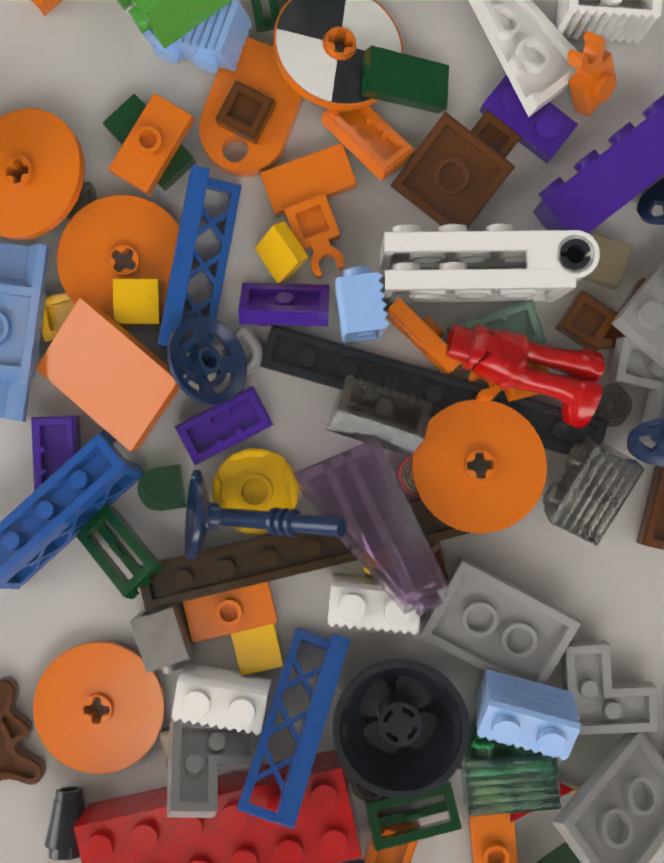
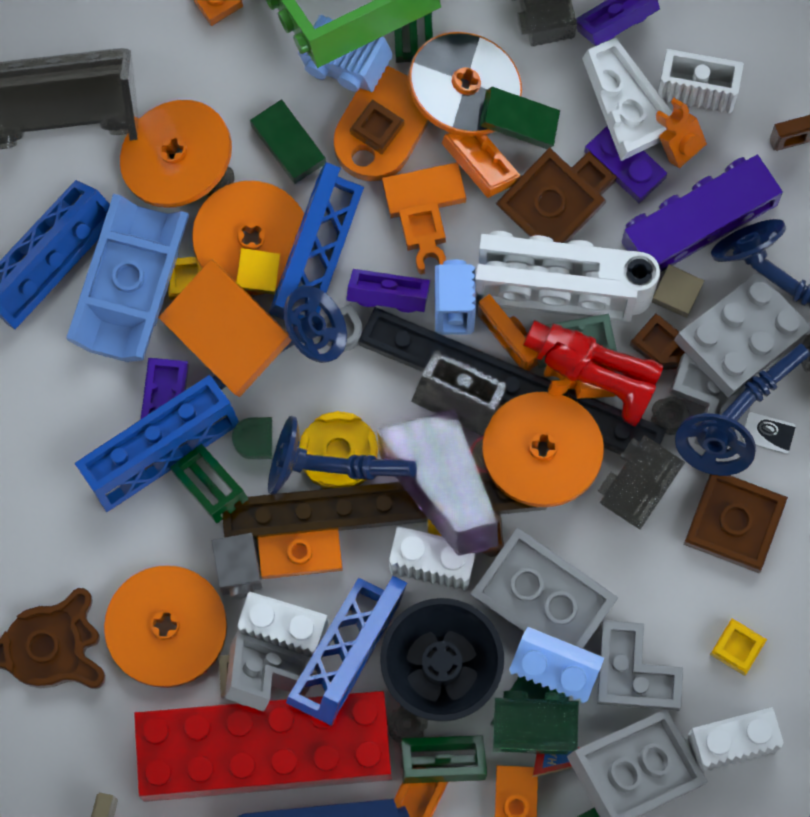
camera: 10 degrees right, 15 degrees down
black cone [44,786,85,860] -> none
orange plate [108,93,195,196] -> none
dark purple plate [174,386,274,465] -> none
yellow tile [231,623,285,676] -> none
yellow tile [254,221,309,284] -> none

